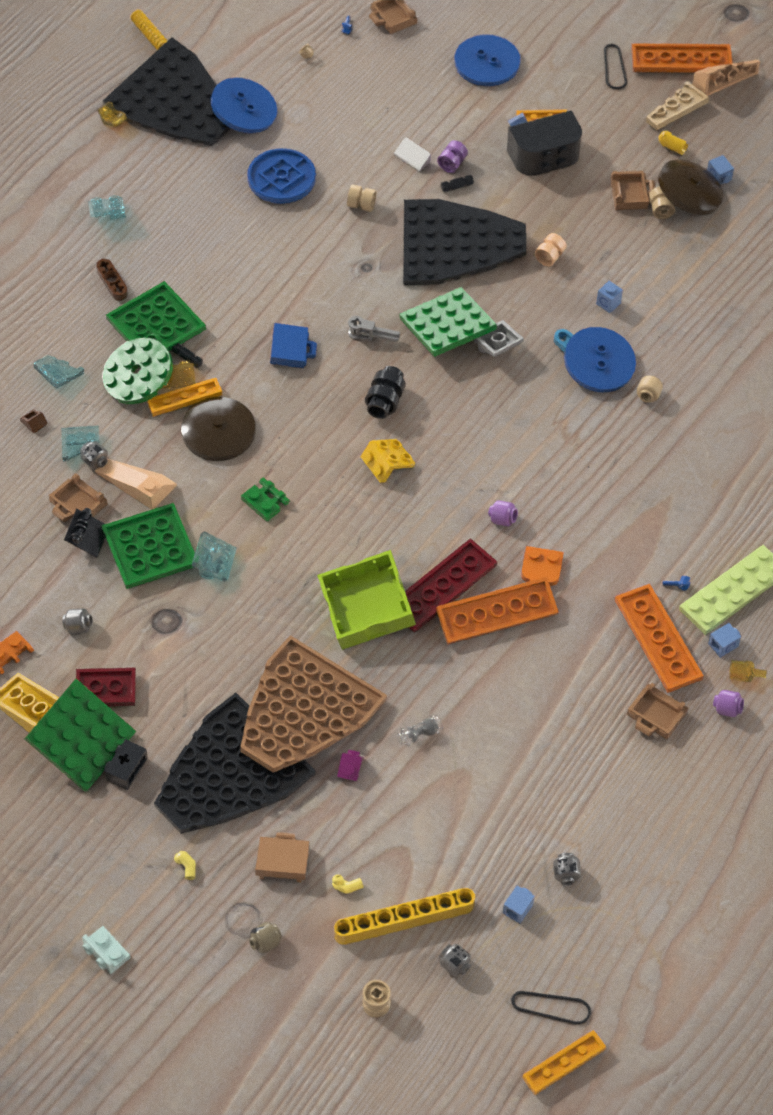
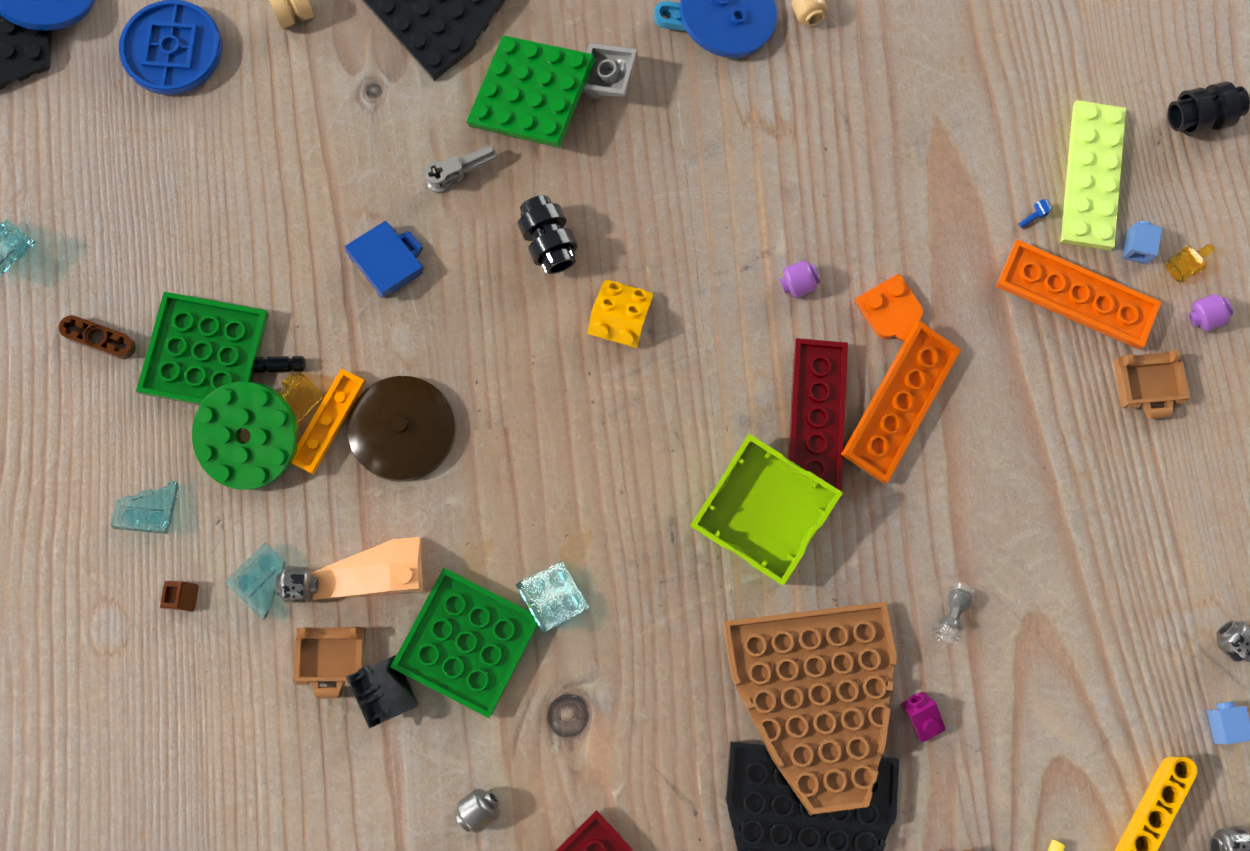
camera: 45 degrees left, 20 degrees up
green plate [241,477,290,522] -> none

